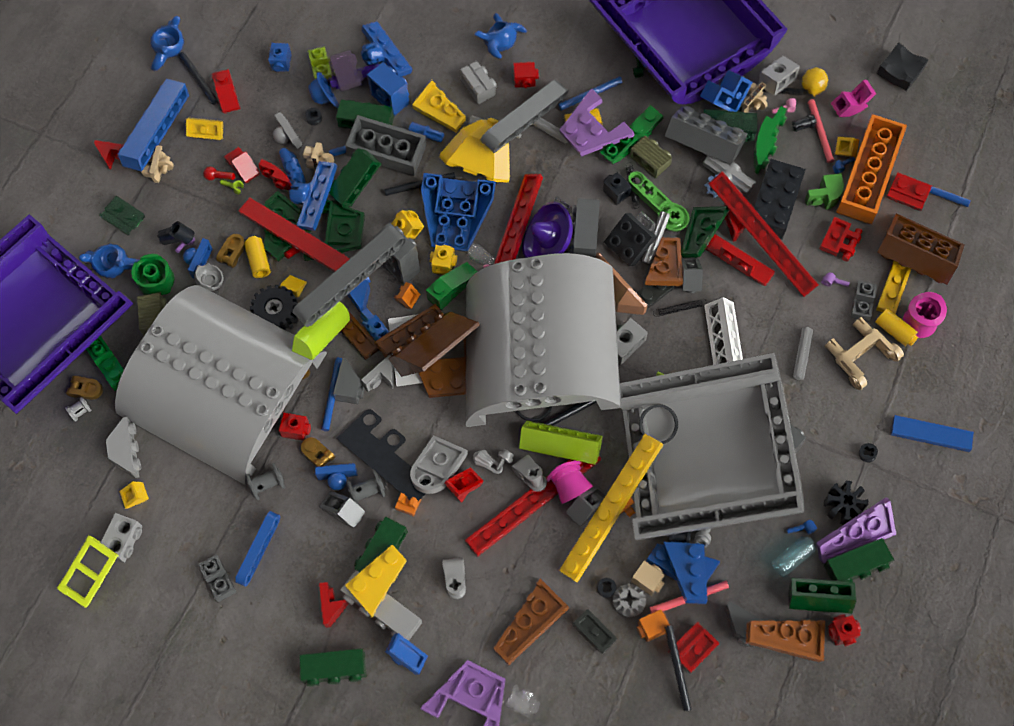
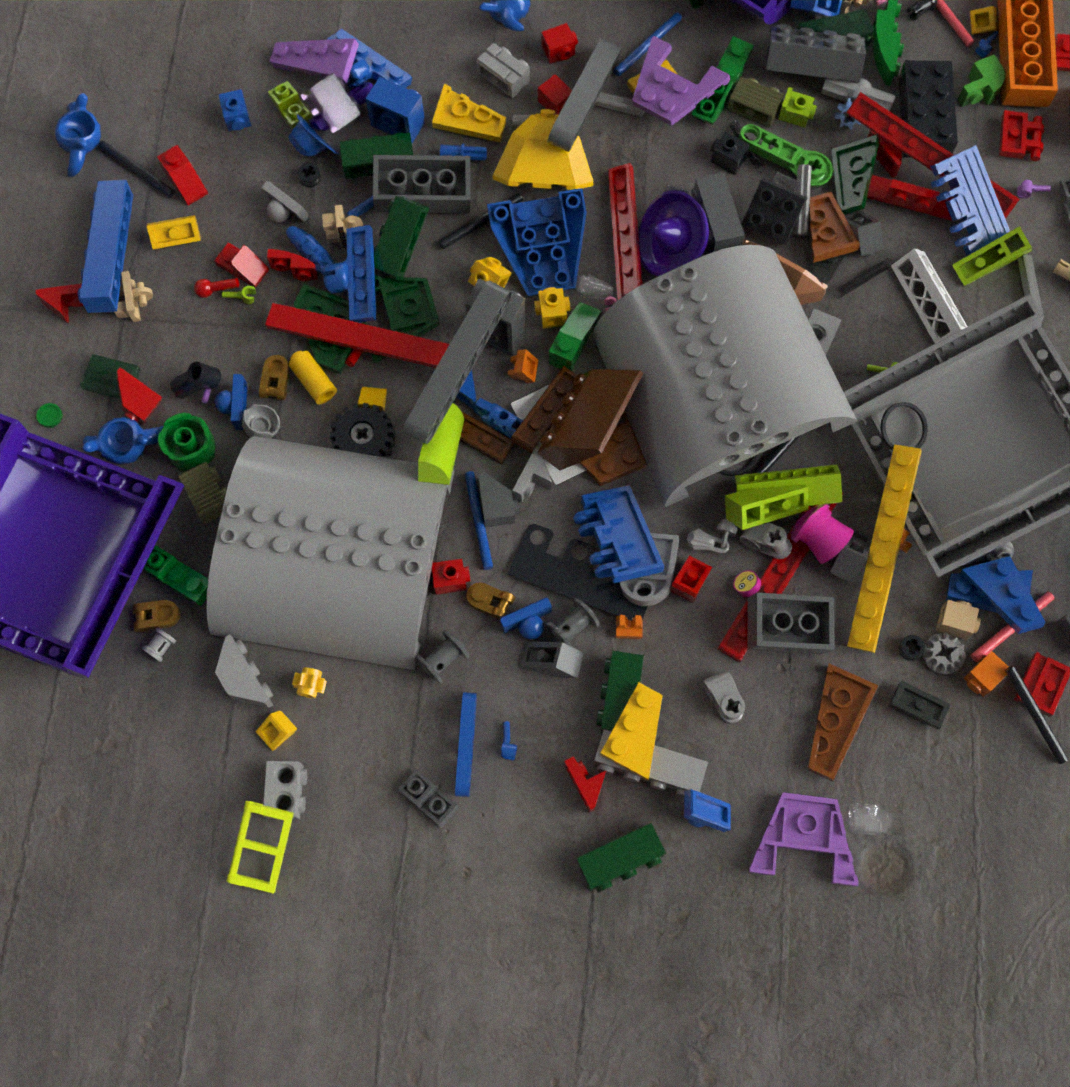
camera: 20 degrees left, 5 degrees up
none -> green piece [36,403,63,428]
none -> red slope [117,367,162,425]
none -> medium lavender wing [269,38,359,84]
none -> yellow gear [292,667,327,699]
none -> blue hand [501,721,517,760]
none -> red brick [538,74,572,115]
none -> blue hinge [573,485,664,583]
none -> lime slope [725,485,809,530]
none -> tile [733,570,761,597]
none -> dark grey brick [747,593,835,654]
none -> lime brick [778,87,817,127]
none -> hinge [931,145,1010,256]
none -> lime slope [952,226,1032,286]

